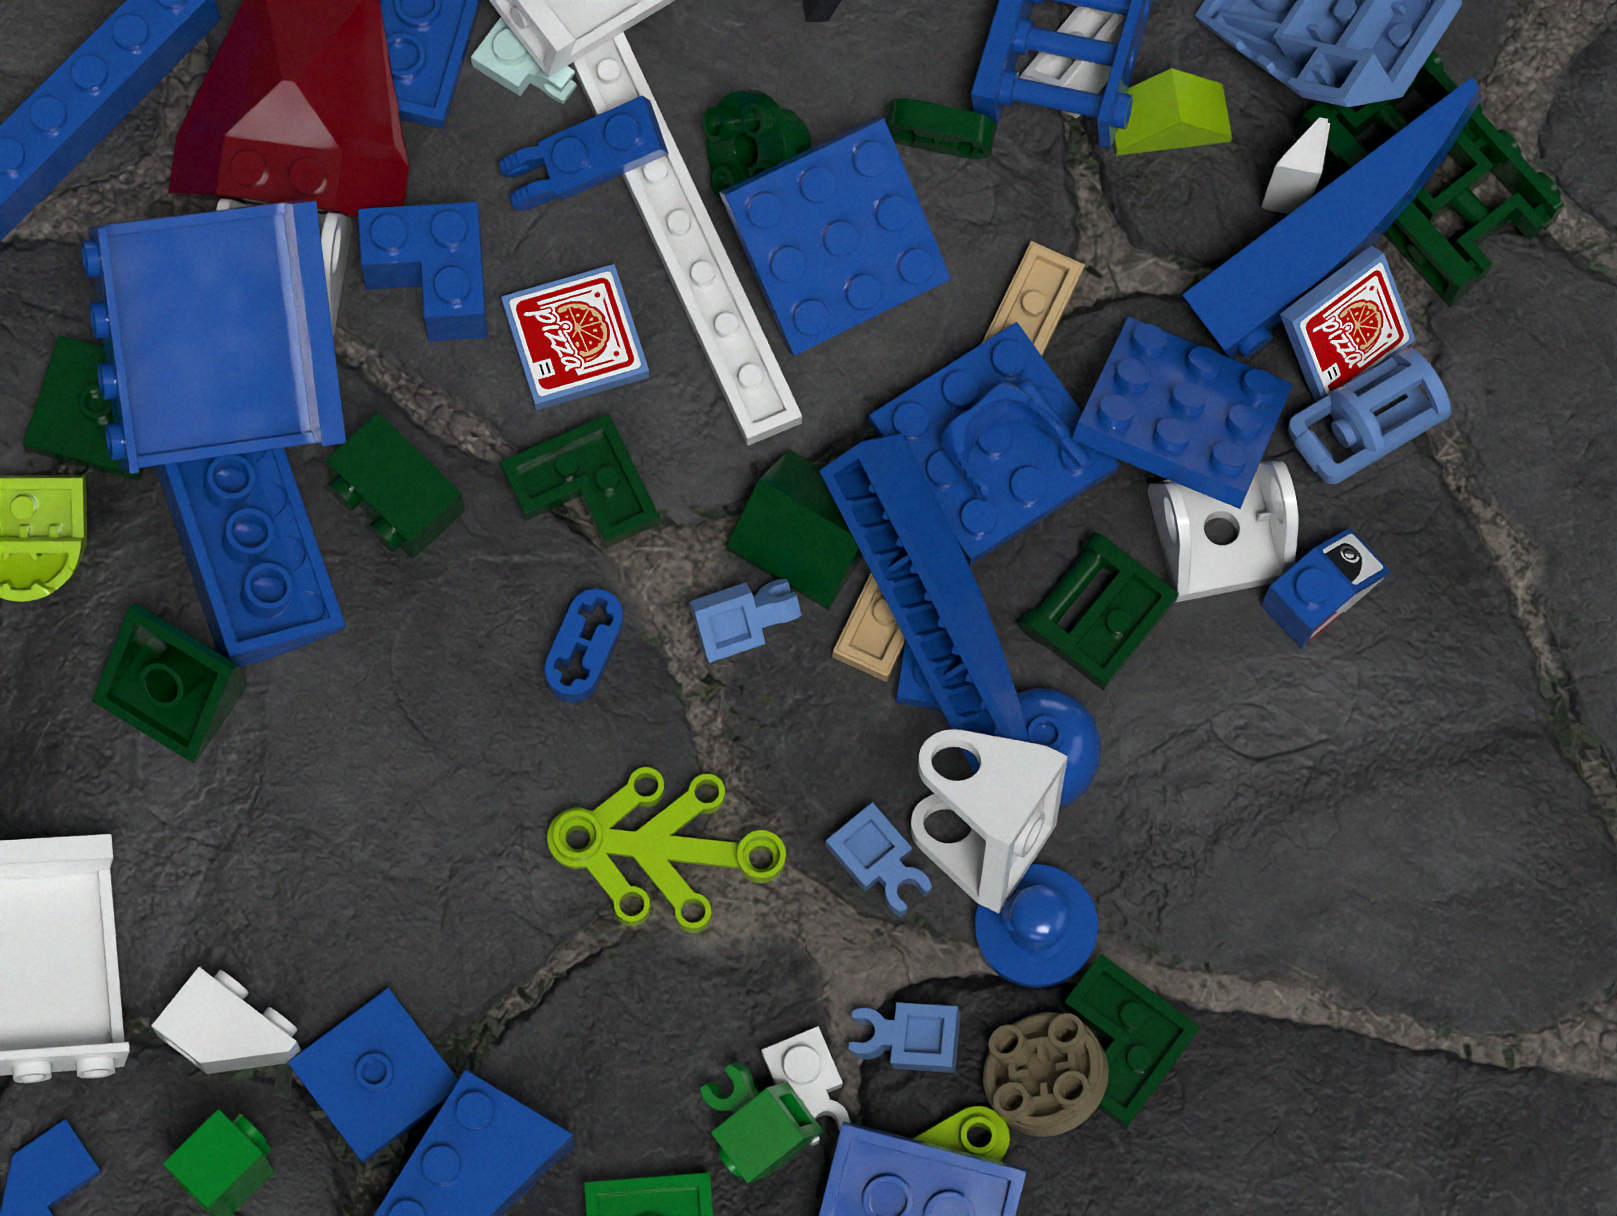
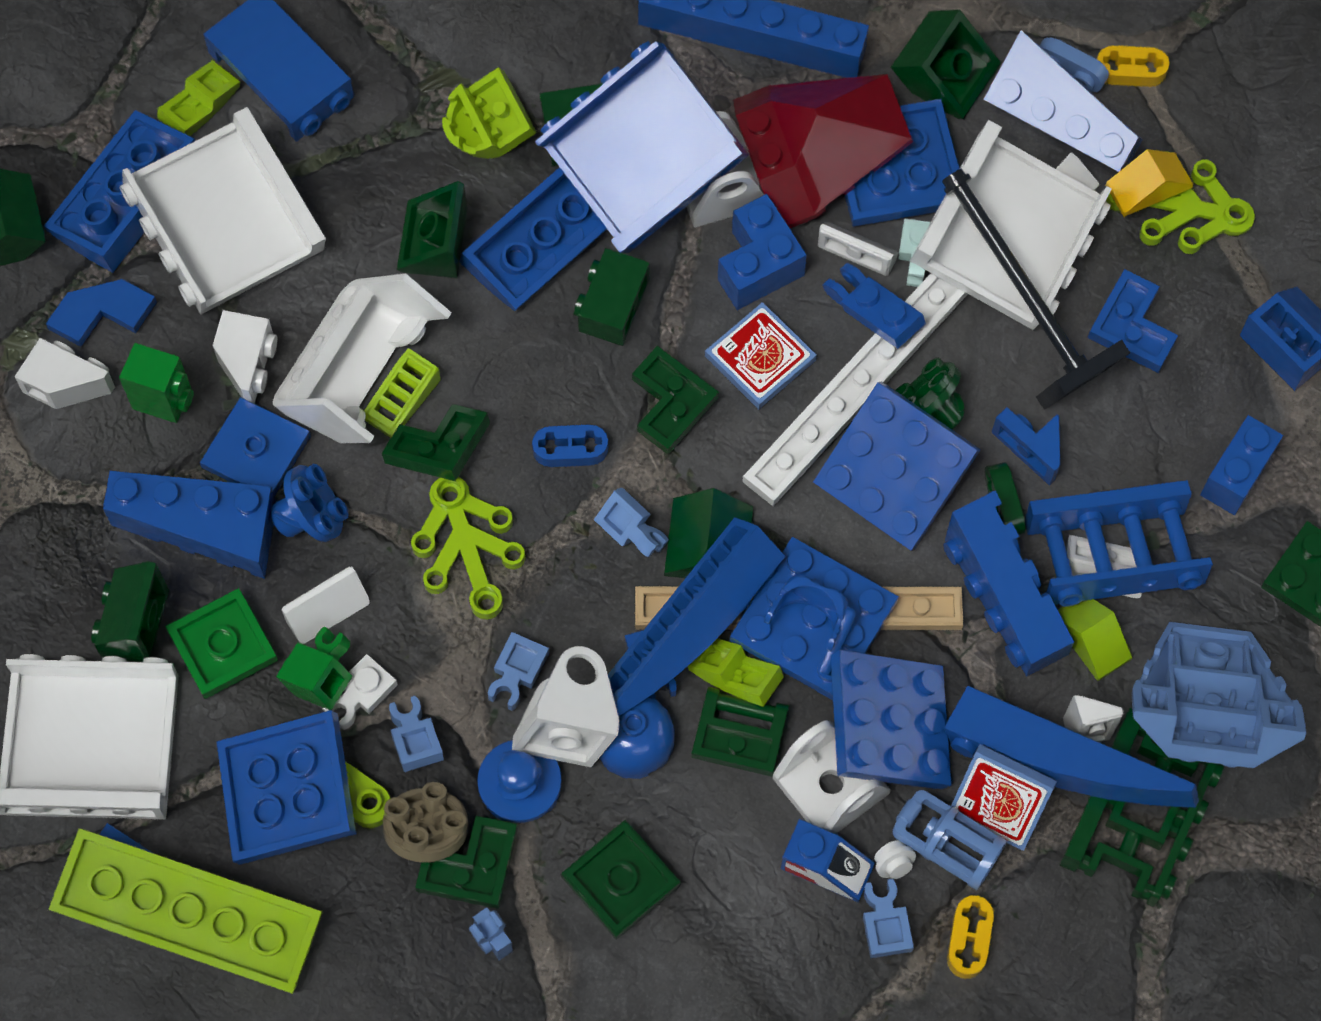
camera: 70 degrees right, 5 degrees down
none -> blue plate [271,464,348,542]
none -> white windscreen [273,274,452,443]
none -> white slope [282,566,370,644]
none -> lime slope [364,348,441,438]
none -> dark green plate [381,404,490,481]
none -> medium blue plate [469,908,513,961]
none -> dark green plate [561,820,680,940]
none -> lime slope [687,638,784,706]
none -> white slope [818,222,899,276]
none -> medium blue plate [863,879,914,958]
none -> white plate [874,840,916,879]
none -> blue wedge [943,491,1074,677]
none -> yellow beam [947,896,994,979]
none -> blue slope [991,407,1060,486]

